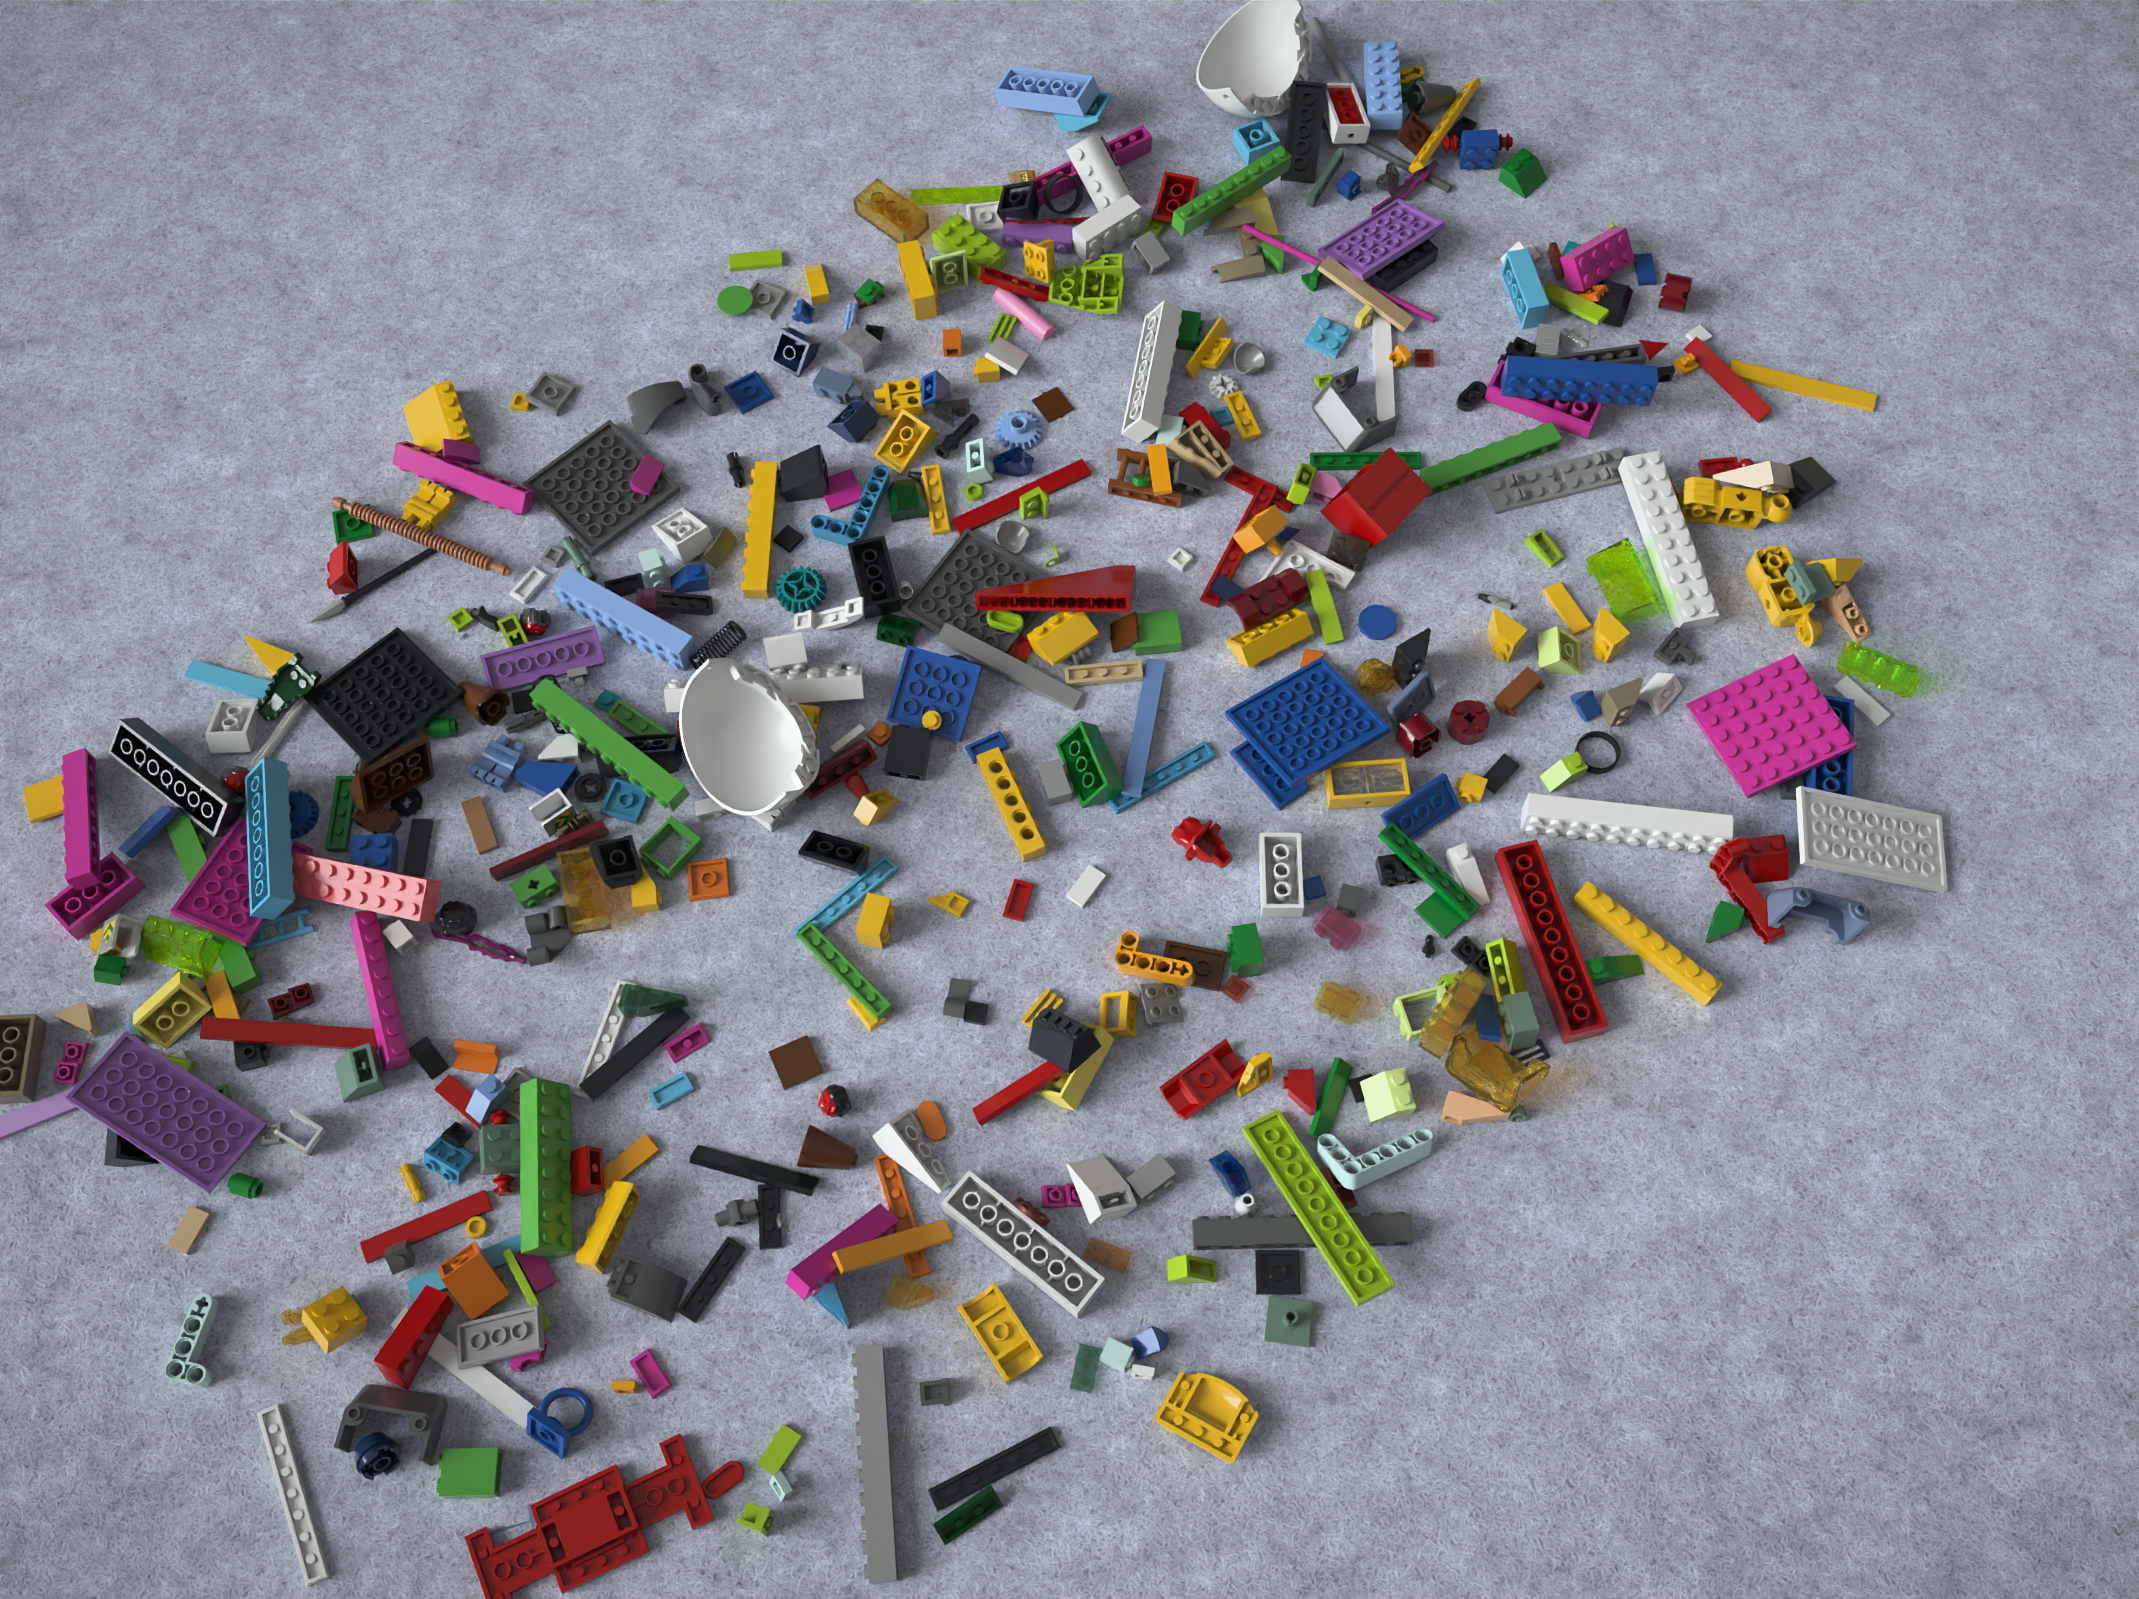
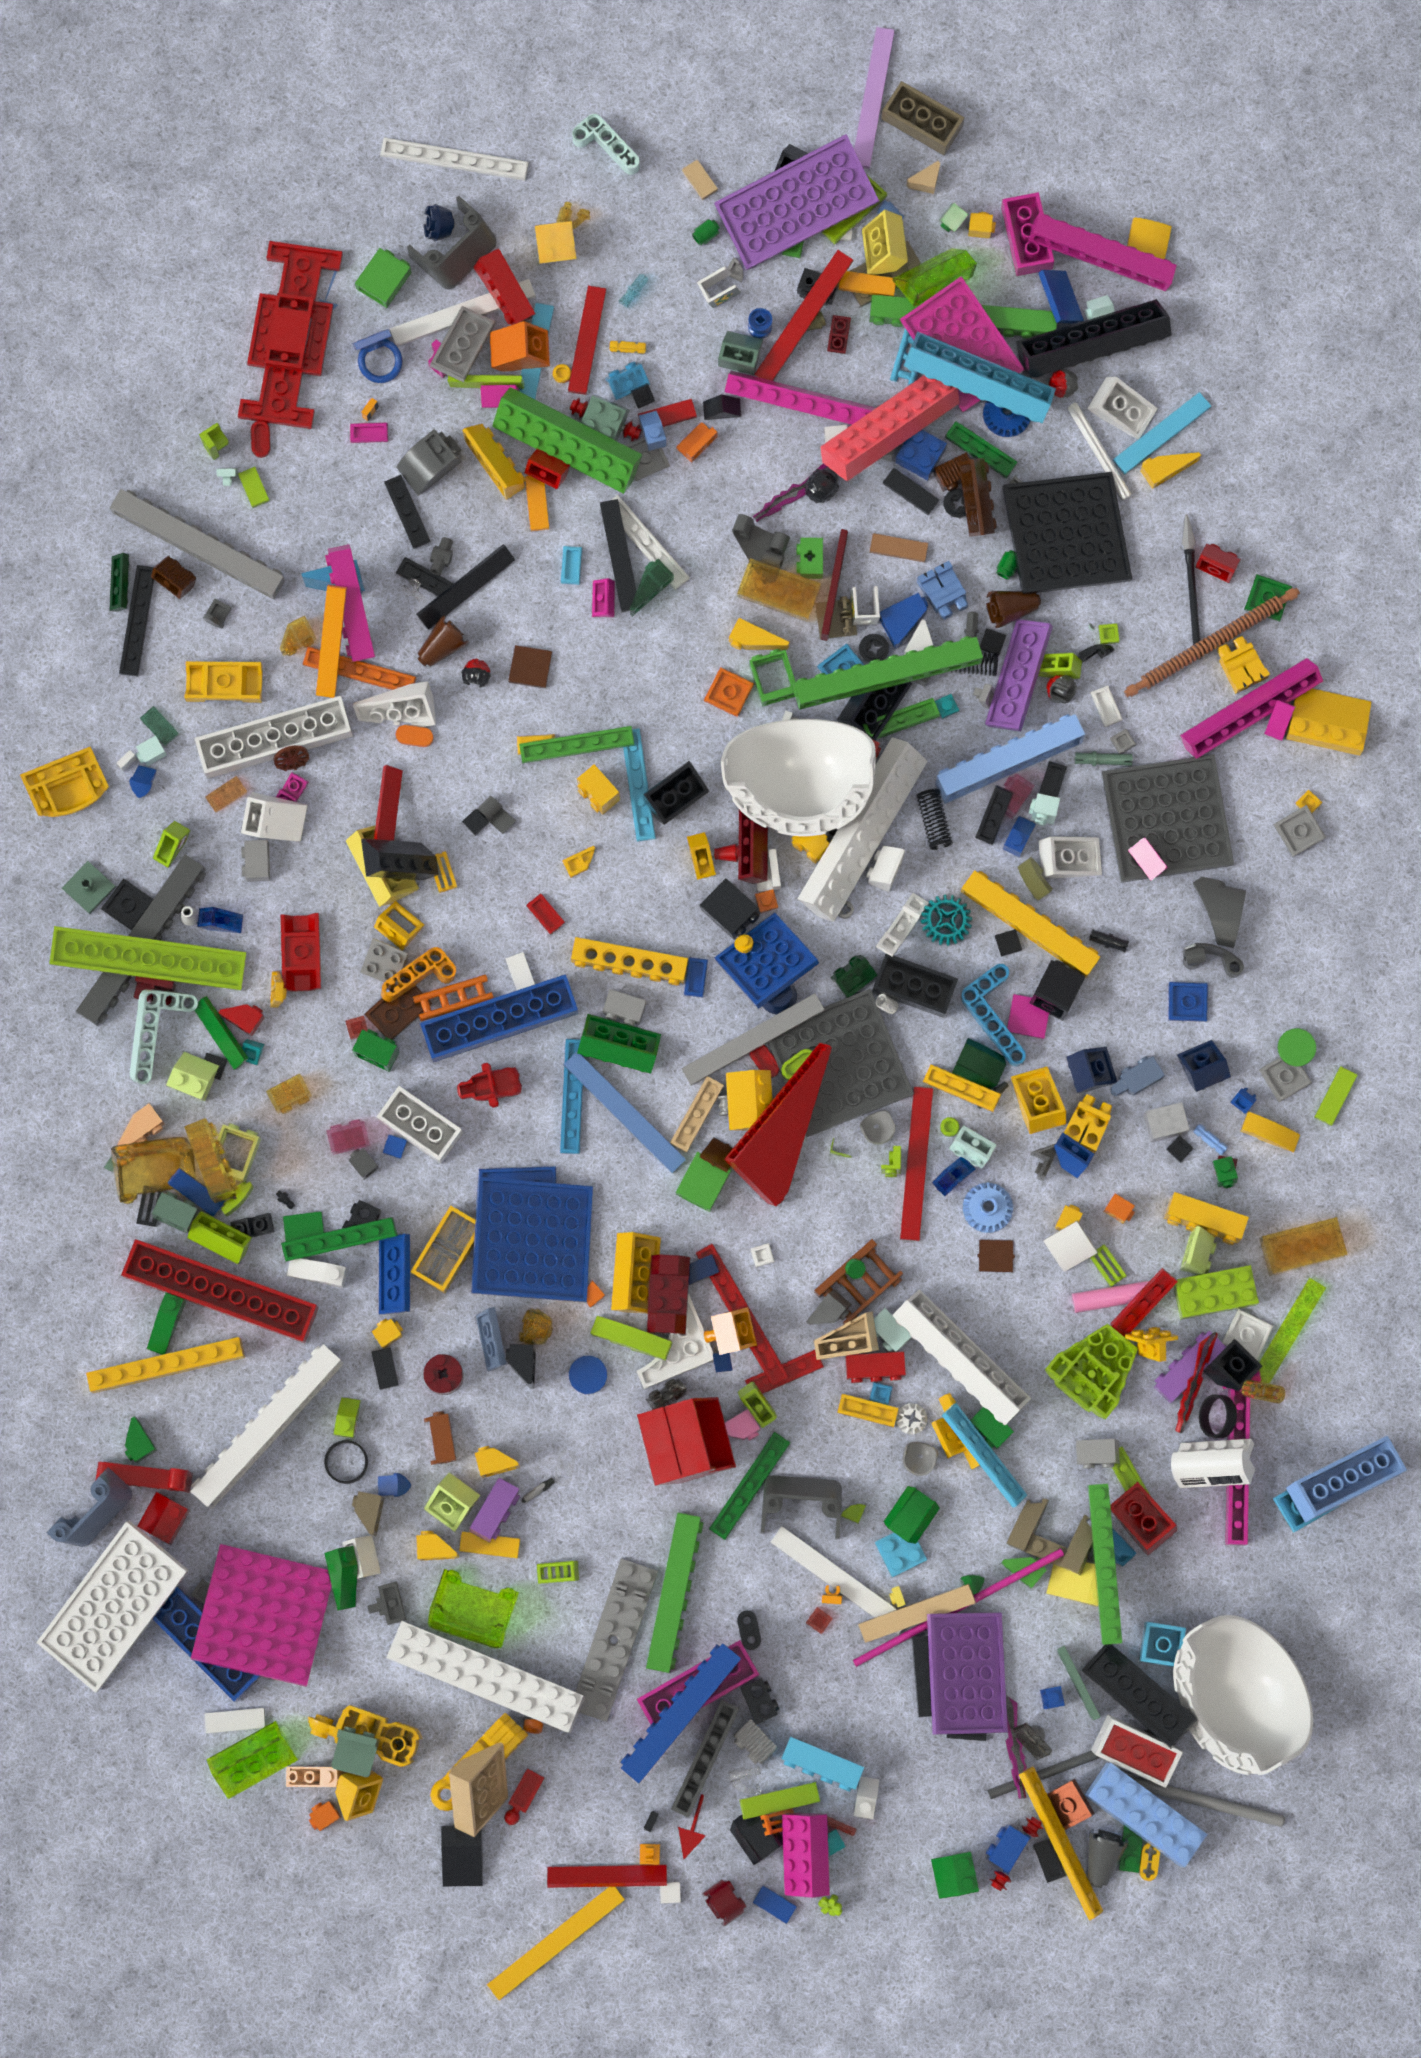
camera: 125 degrees right, 15 degrees up
dark pink slope [53,1041,90,1085] -> none
white piece [98,913,144,961] -> none
dark green animal [255,652,322,721] -> none
dark grey brick [384,1239,416,1275] -> none
black slope [589,835,643,889] -> none
black pin [934,414,980,459] -> none
white brick [1073,194,1141,262] -> none
light orange tile [1147,443,1172,496] -> none
dark red brick [1395,711,1442,759] -> none
none -> reddish brown brick [151,556,196,599]
none -> teal slope [242,1039,265,1065]
none -> orange brick [309,1801,341,1831]
none -> green slope [324,1546,358,1611]
none -> orange bar [413,974,494,1021]
none -> blue brick [420,974,579,1063]
none -> medium lavender brick [469,1478,520,1543]
none -> clear light blue axle [618,274,648,308]
none -> blue wheel [748,308,772,339]
none -> green slope [883,1486,940,1544]
none -> medium azure tile [942,1403,1027,1508]
none -> light aqua brick [1085,295,1114,320]

